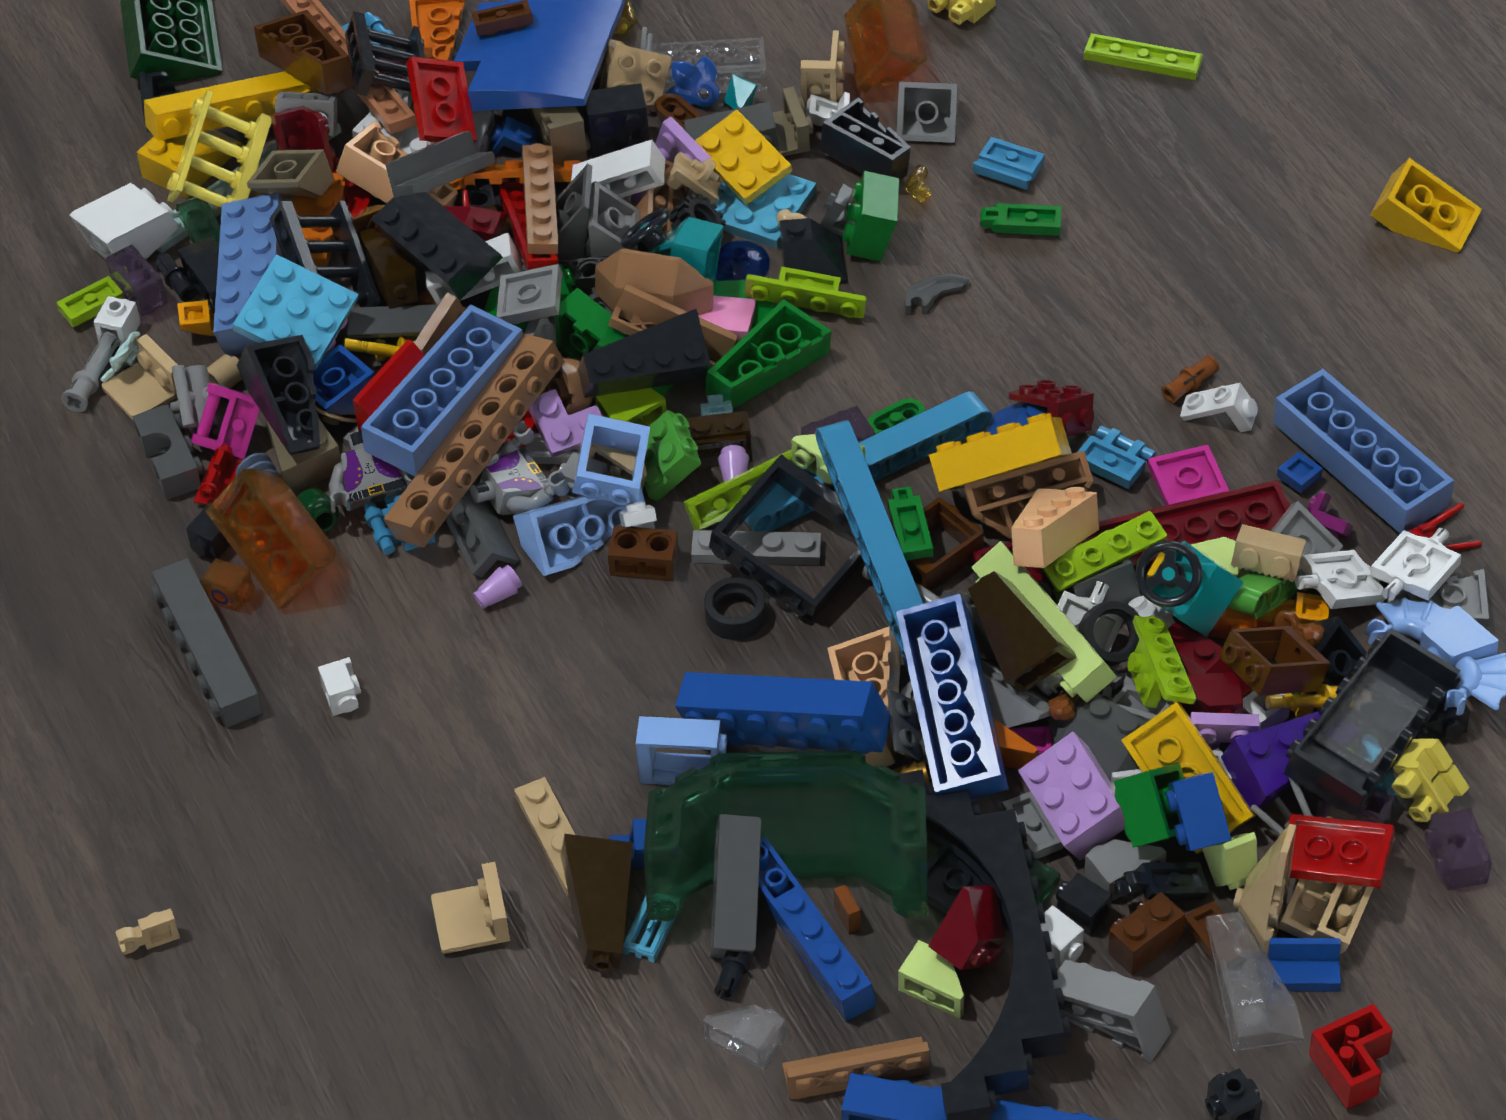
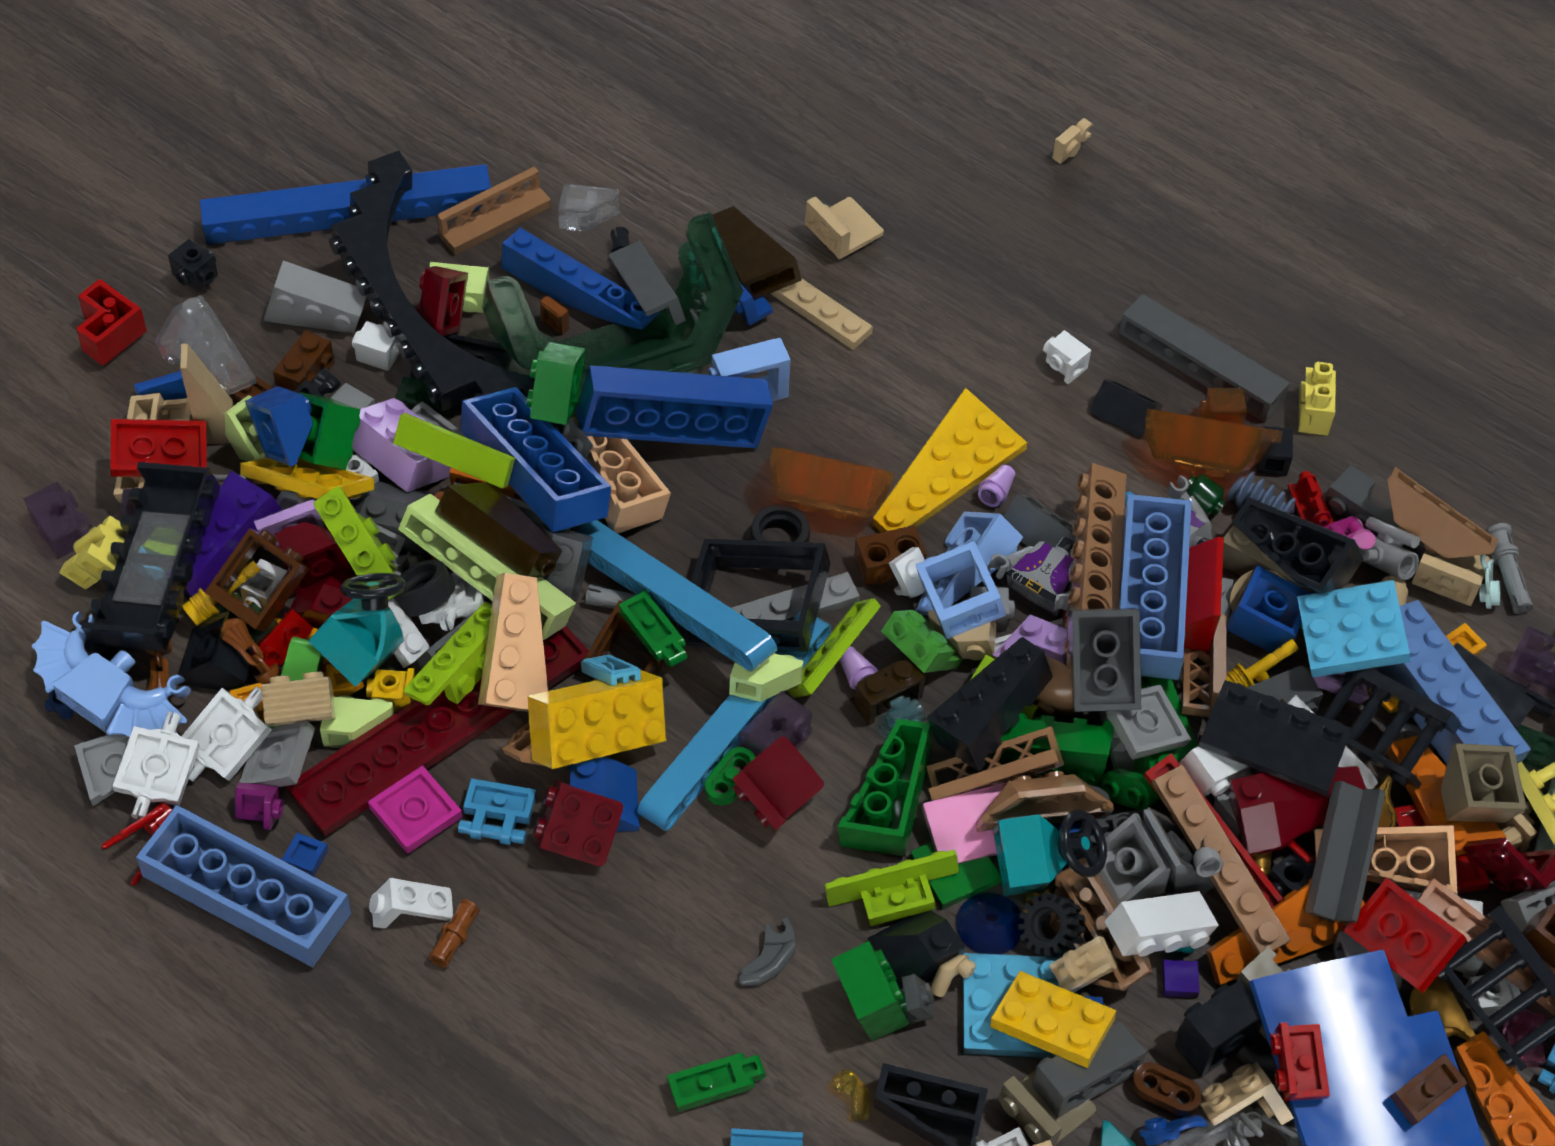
camera: 150 degrees right, 5 degrees up
white brick [94,296,141,347] -> none
lavender plate [655,117,711,163] -> none
black brick [1055,873,1112,936] -> none
none -> lime tile [393,413,515,489]
none -> green brick [527,342,586,425]
none -> medium azure tile [581,654,641,686]
none -> dark red bracket [732,736,824,830]
none -> clear orange windscreen [770,446,894,519]
none -> yellow wing [872,388,1028,533]
none -> dark grey slope [1068,608,1142,712]
none -> black panel [1090,379,1163,437]
none -> light grey hinge [1193,847,1223,877]
none -> red bracket [1270,1022,1330,1101]
none -> light yellow hips [1298,362,1336,436]
none -> medium nougat wedge [1387,466,1498,559]

